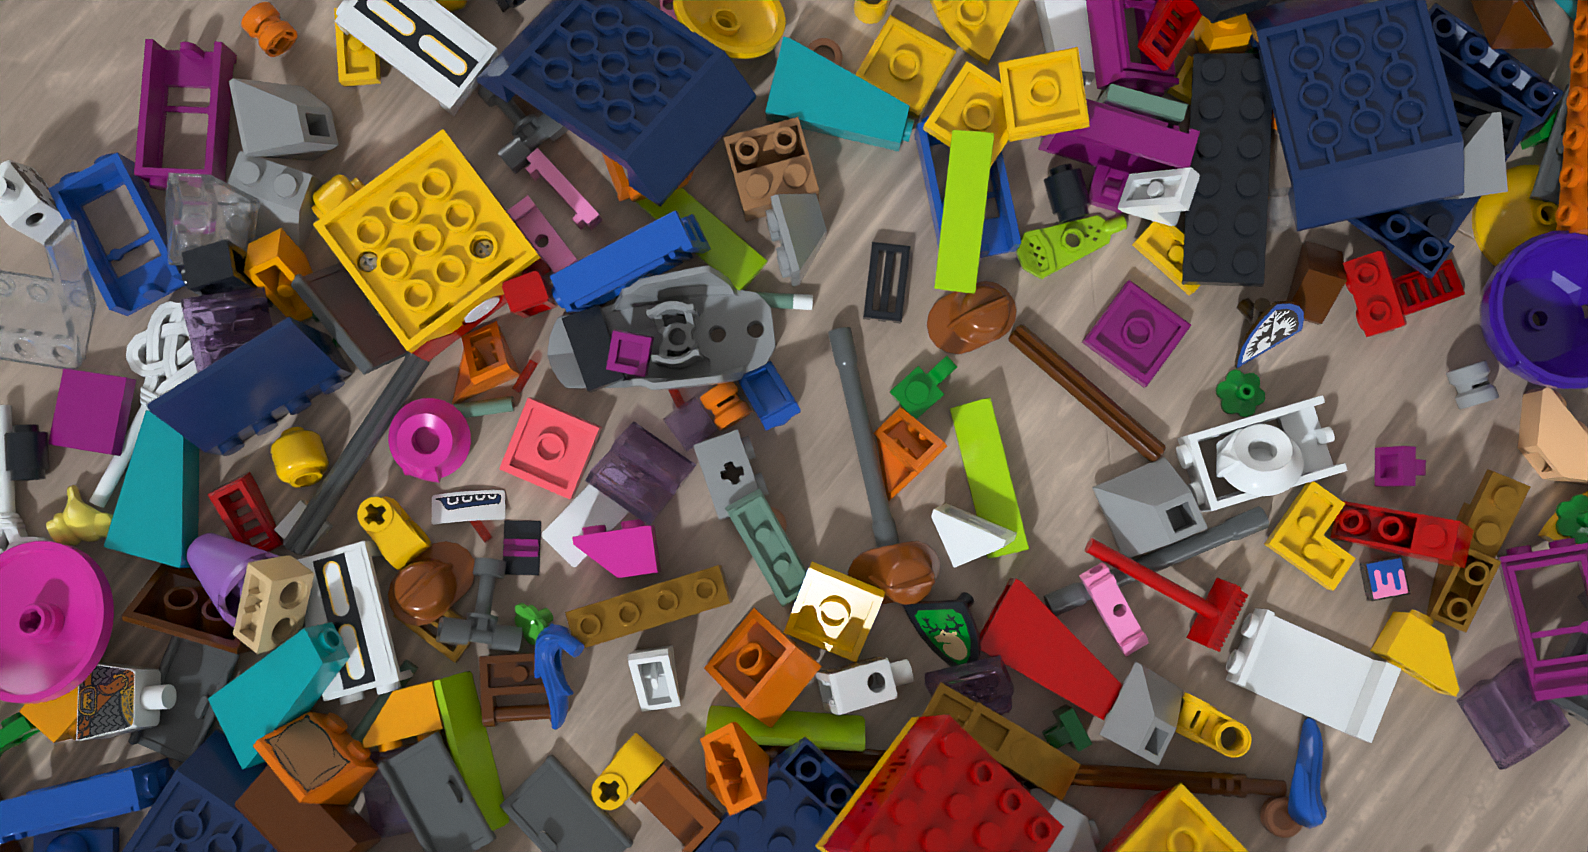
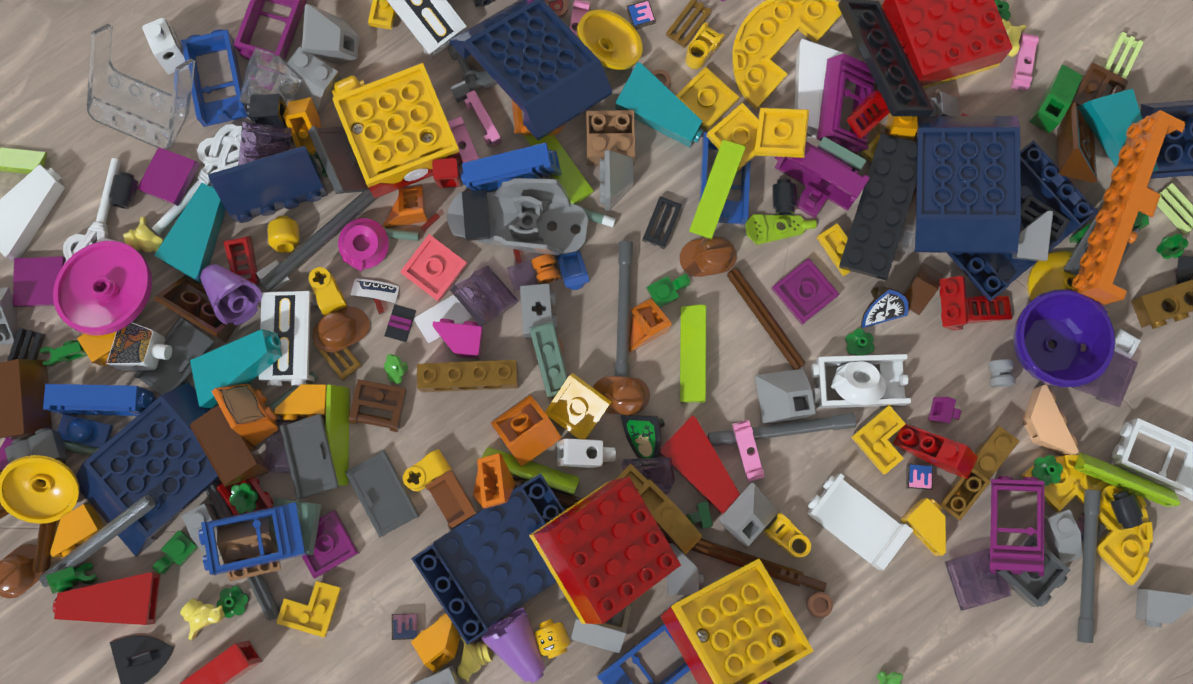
camera: 10 degrees right, 5 degrees down
tan brick [233,555,314,654] -> none
dark grey bar [436,558,522,652] -> none
blue piece [534,624,584,730] -> none
magenta tile [606,329,654,377] -> none
white slope [628,645,681,712] -> none
white slope [931,503,1017,568] -> none
red piece [1085,538,1248,652] -> none
white slope [1118,167,1200,226] -> none
blue piece [1288,717,1327,829] -> none

